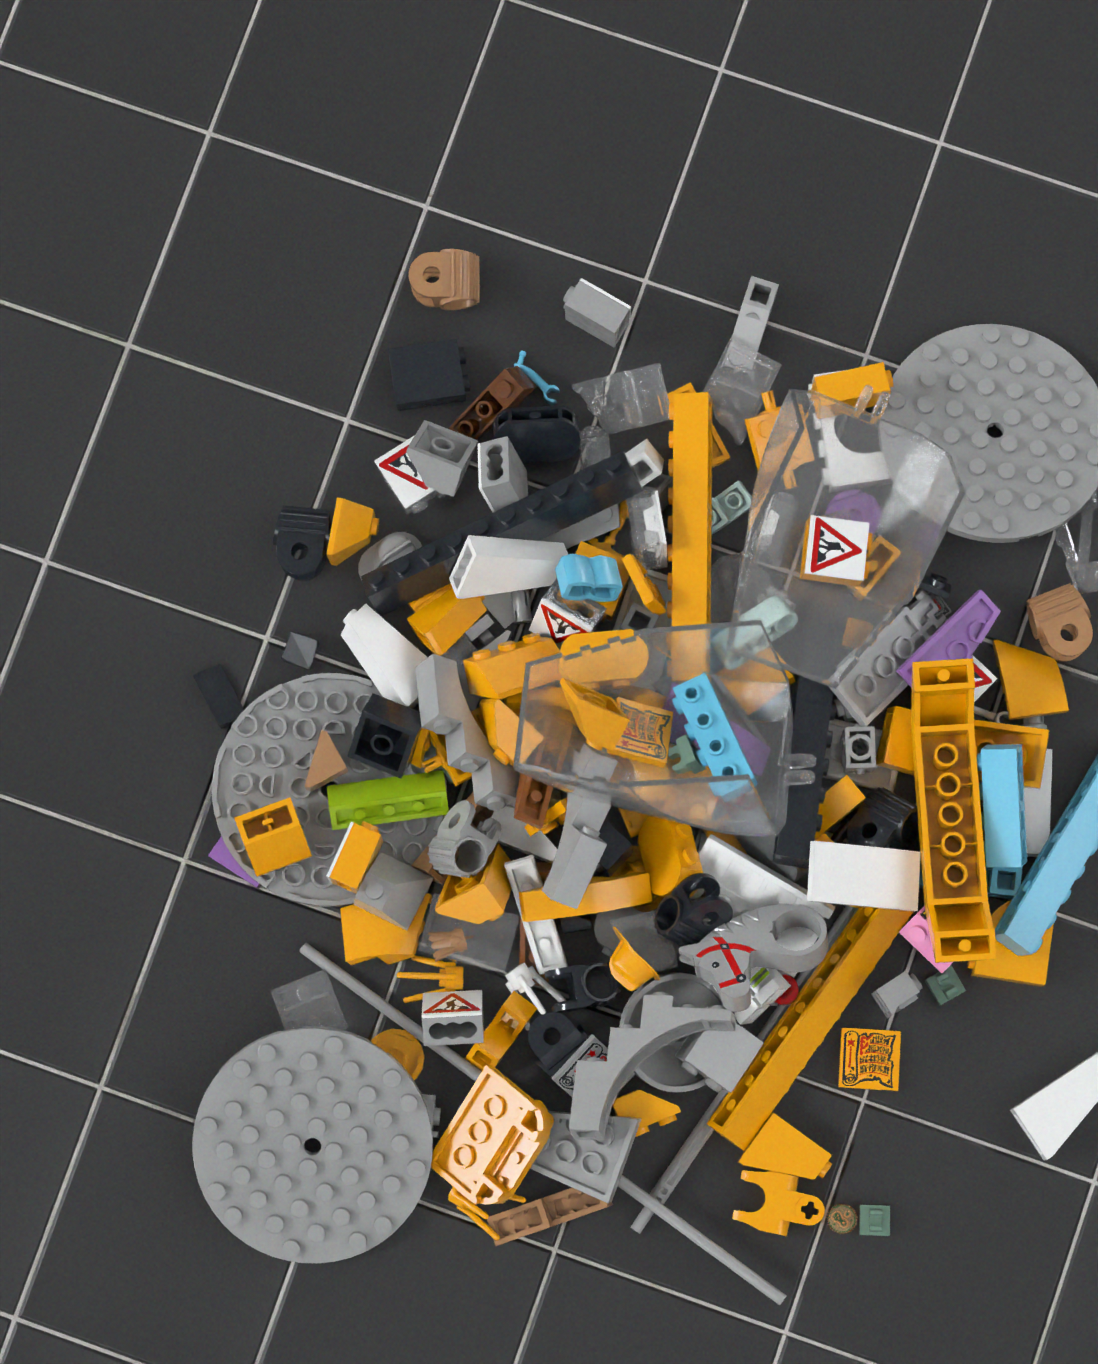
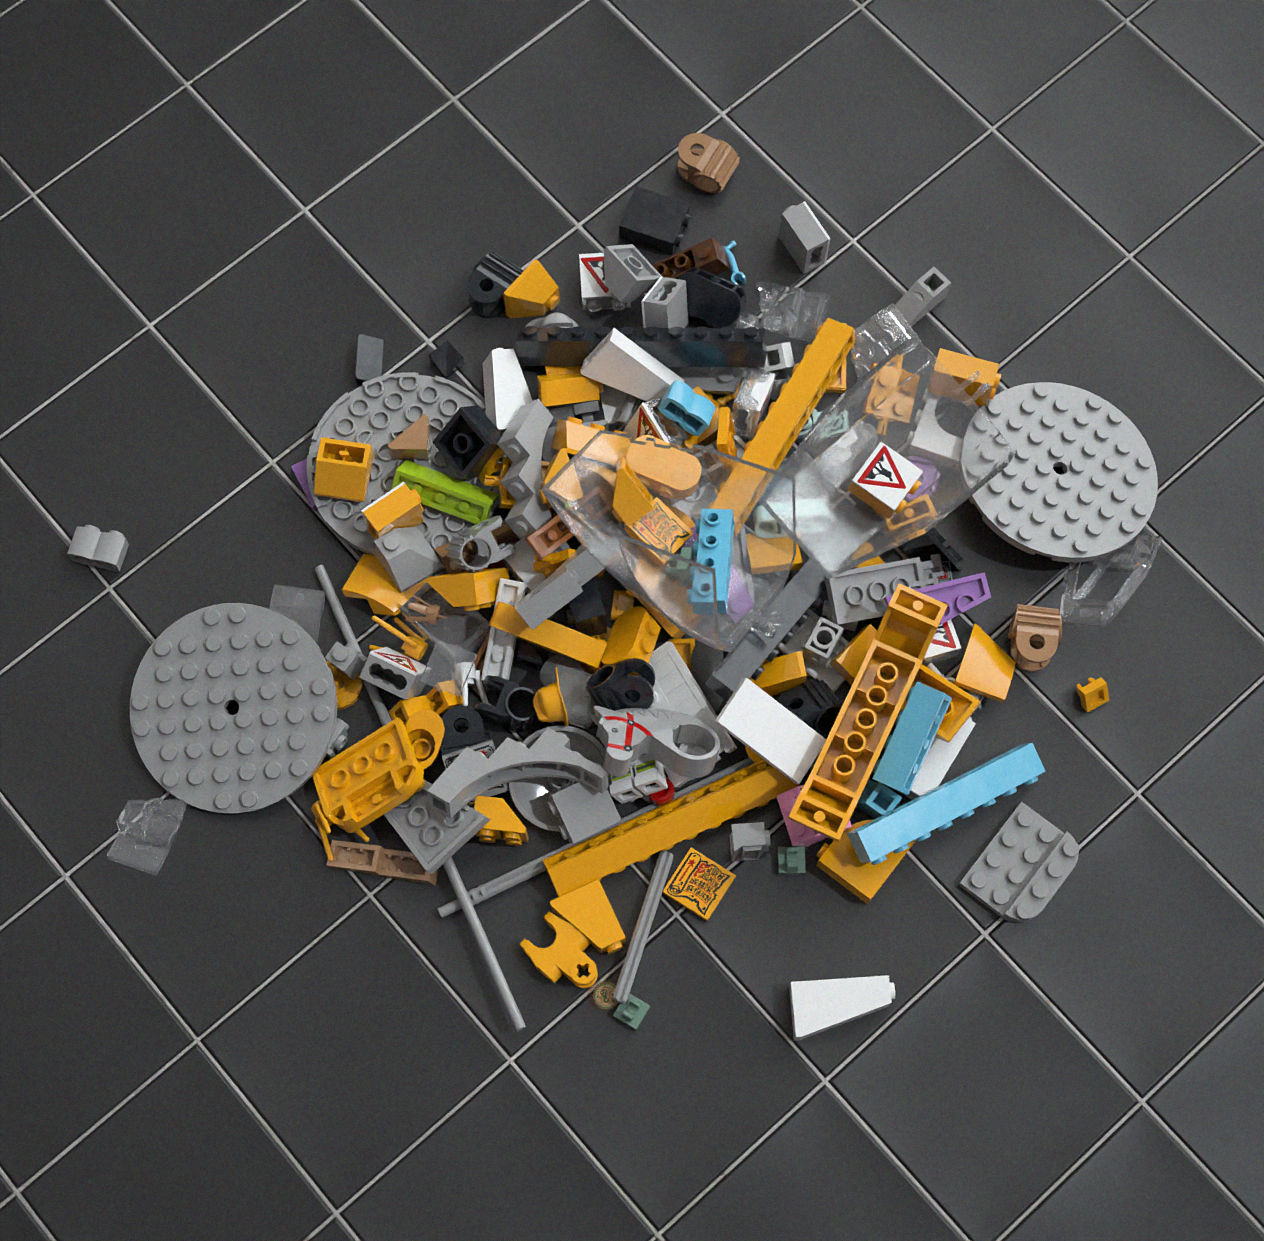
camera: 25 degrees right, 10 degrees down
none -> light grey brick [67,525,129,572]
none -> clear slope [107,796,188,876]
none -> light grey brick [325,642,367,680]
none -> light orange piece [405,709,445,770]
none -> clear piece [420,639,477,697]
none -> light grey axle [613,851,674,1004]

